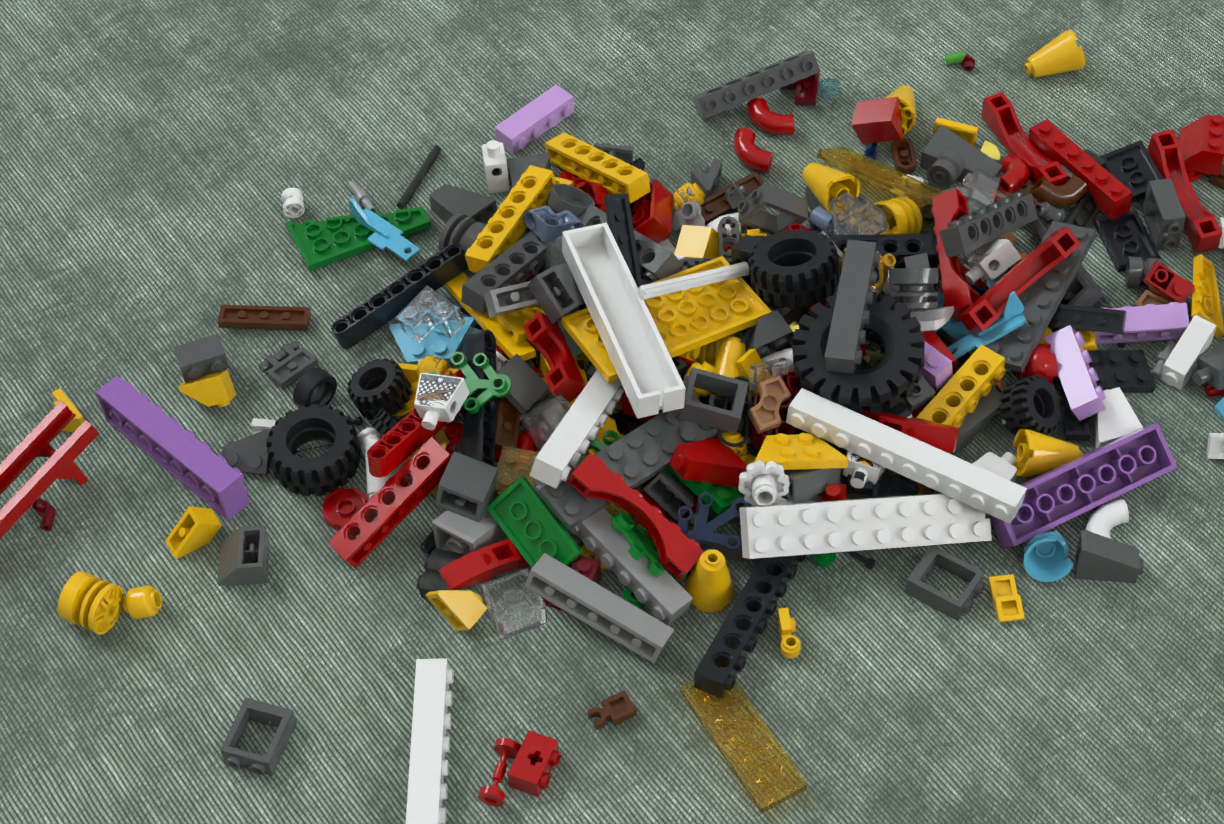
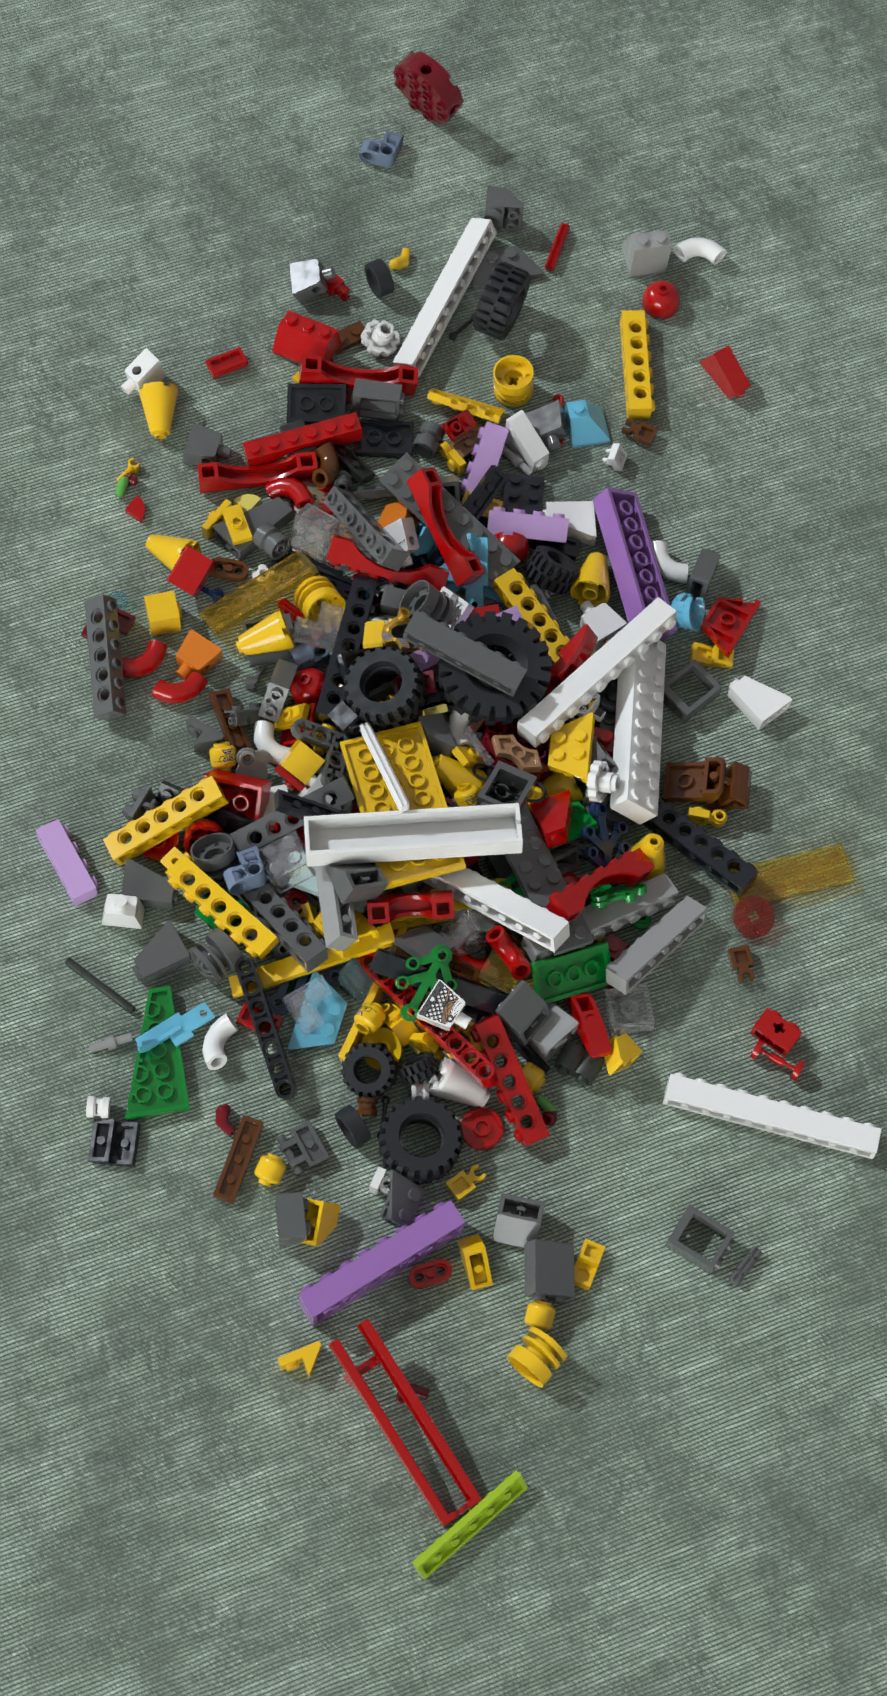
camera: 85 degrees left, 15 degrees up
none -> black slope [88,1119,141,1167]
none -> yellow hand [116,458,140,482]
none -> white torso [121,348,166,395]
none -> red tile [125,495,145,523]
none -> yellow head [144,590,182,637]
none -> orange torso [175,629,223,680]
none -> dark grey torso [183,422,232,465]
none -> white cylinder [202,1013,238,1070]
none -> red plate [205,347,249,379]
none -> dark red arm [215,1104,236,1137]
none -> yellow plate [221,504,253,546]
none -> yellow head [254,1153,287,1187]
none -> reddish brown wheel [356,1097,378,1117]
none -> red plate [408,1259,452,1289]
none -> yellow plate [439,441,466,476]
none -> yellow plate [445,1164,486,1202]
none -> red cylinder [486,926,532,980]
none -> yellow head [520,1062,546,1093]
none -> dark grey brick [524,1239,574,1304]
none -> arm [536,1095,557,1126]
none -> yellow slope [574,1238,606,1291]
none -> reddish brown piece [663,757,752,810]
none -> red wing [700,596,761,657]
none -> white slope [727,676,792,730]
none -> dark grey axle [729,1246,762,1286]
none -> clear red plate [732,896,775,938]

